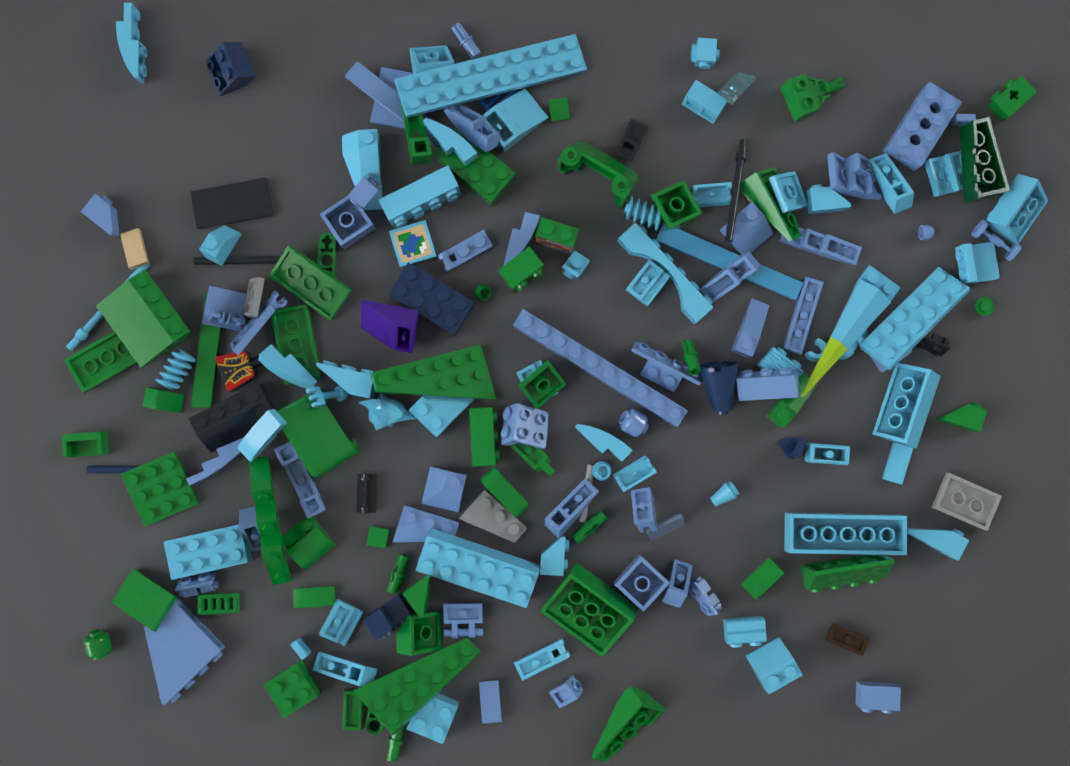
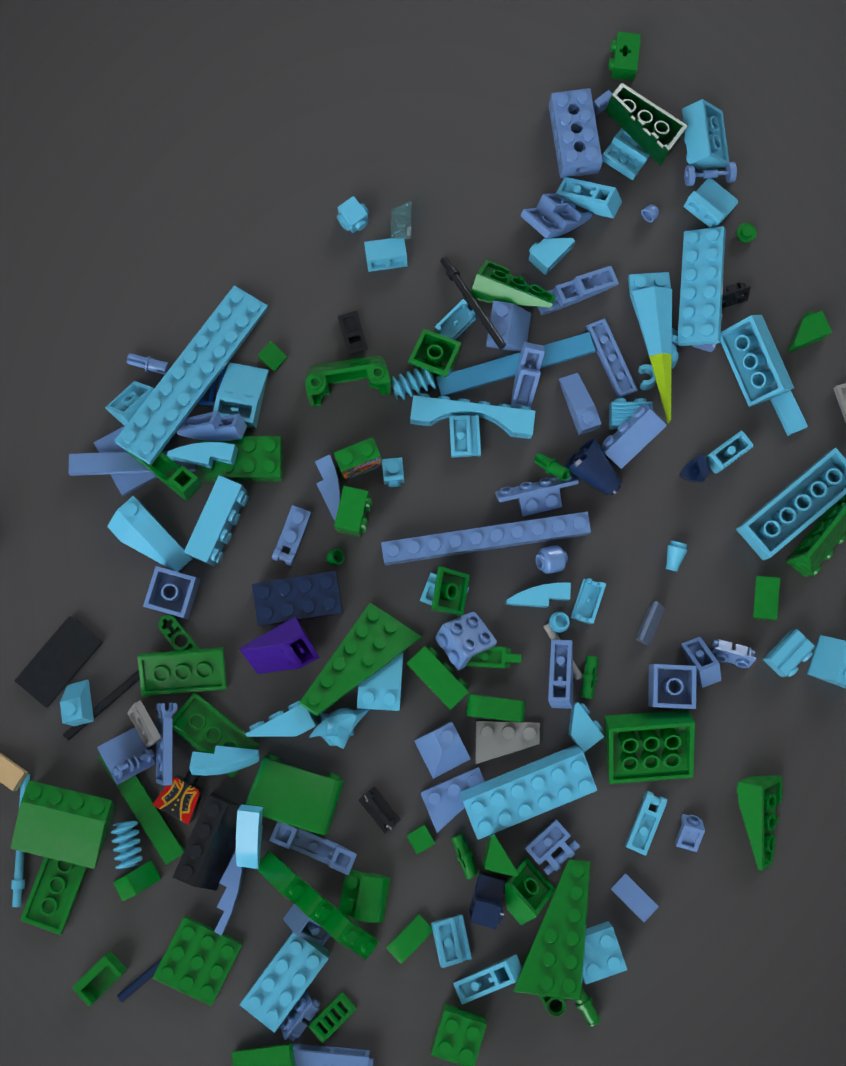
camera: 40 degrees left, 5 degrees down
medium azure tile [290,637,311,660] -> none
medium azure hinge [306,386,348,408] -> none
green tile [342,689,364,731] -> none
medium blue slope [348,174,383,208] -> none
tile [389,220,437,268] -> none
medium blue hinge [631,487,657,532] -> none
green slope [765,373,817,428] -> none
medium azure tile [769,171,808,214] -> none
green brick [780,74,845,122] -> none

